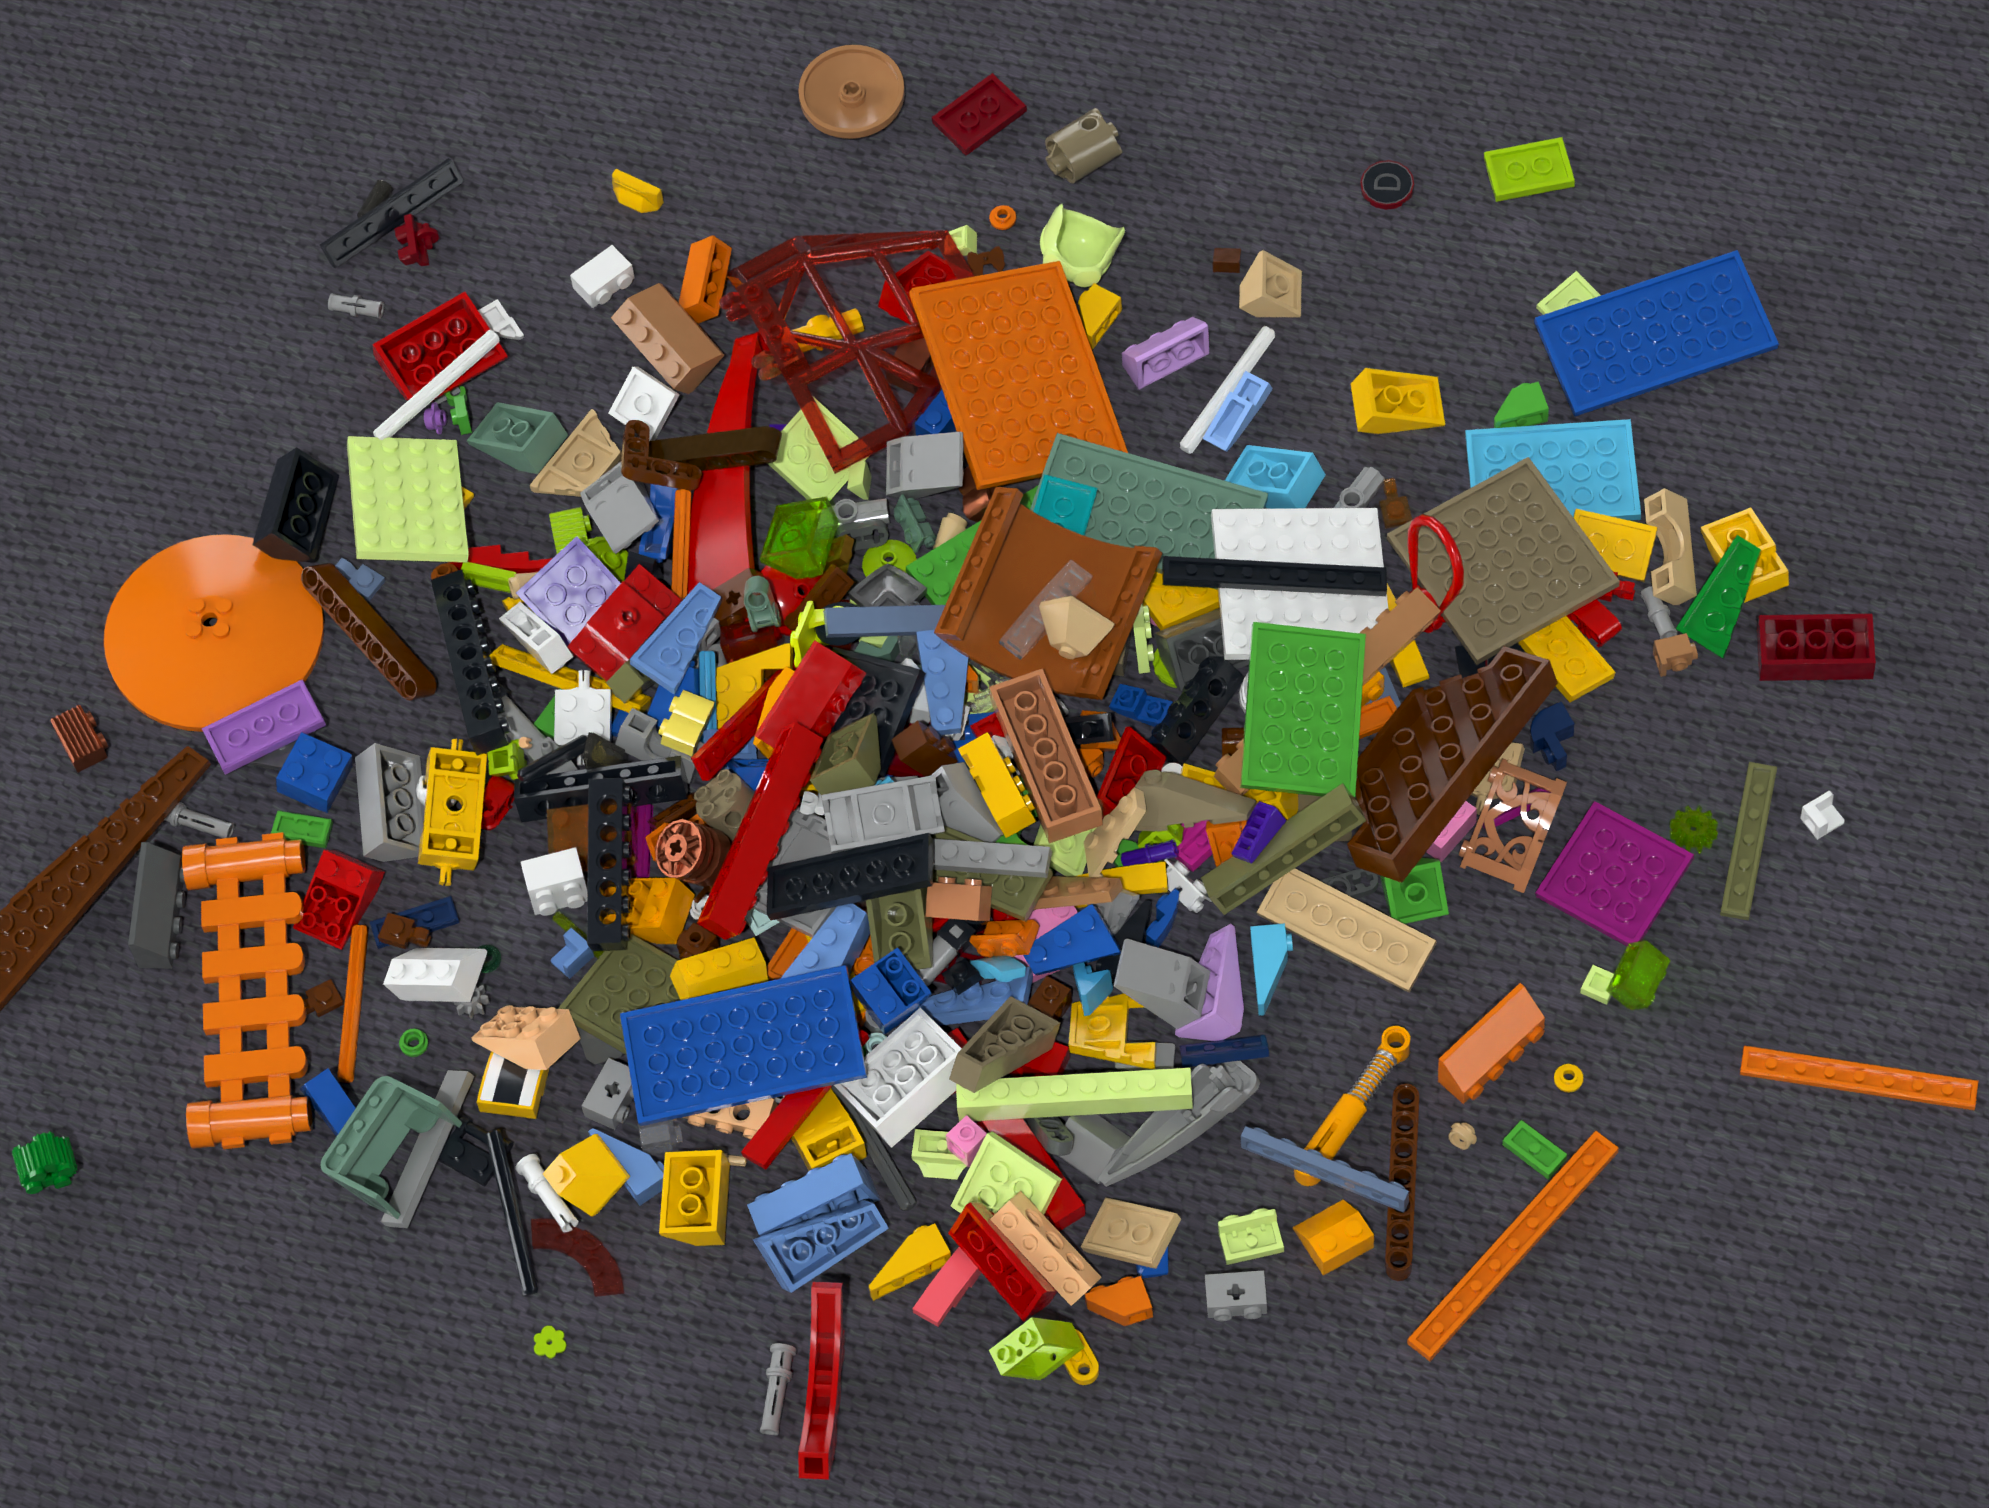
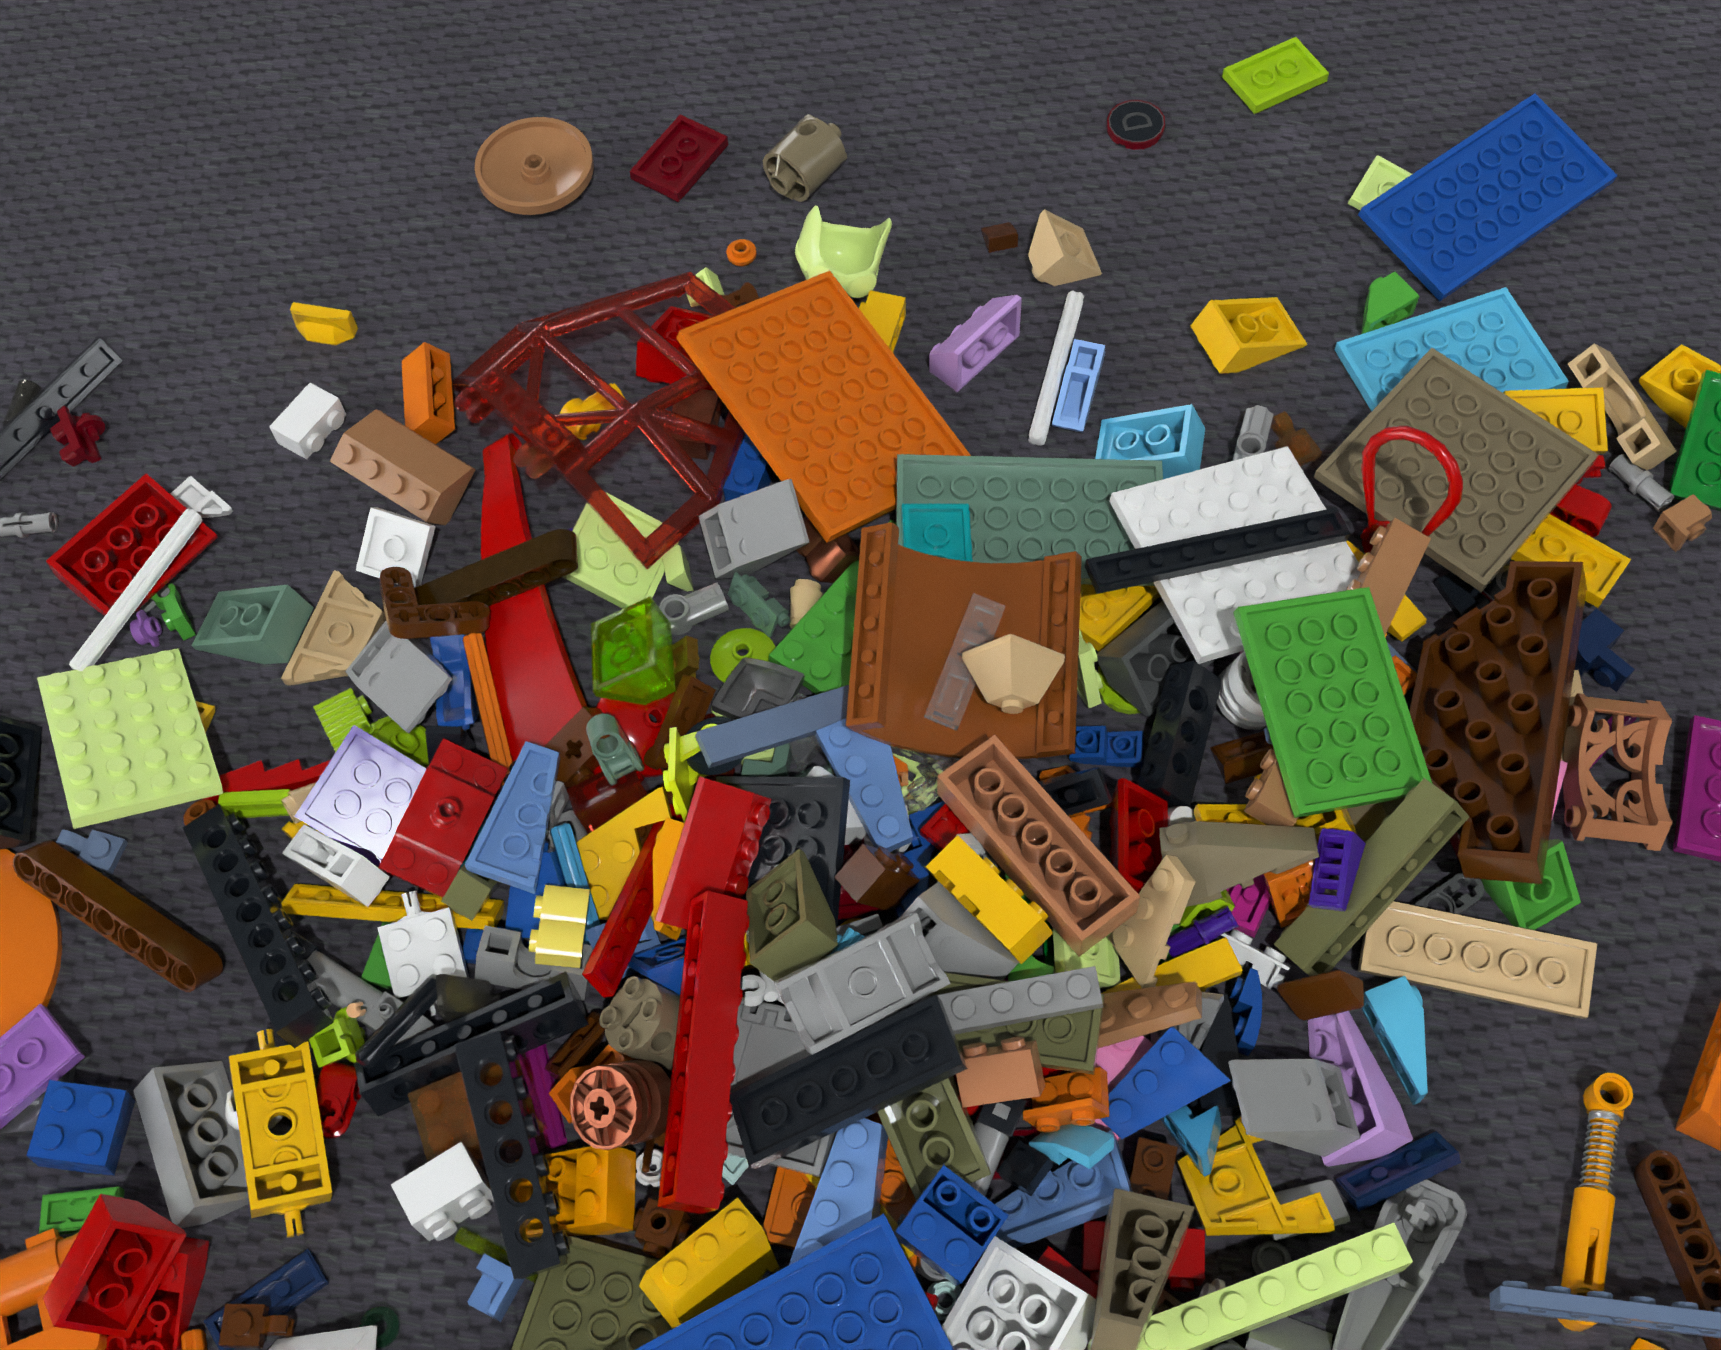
camera: 20 degrees left, 0 degrees up
dark grey beam [836,519,888,551] -> none
none -> red slope [43,1193,187,1339]
none -> reddish brown slope [1277,969,1364,1020]

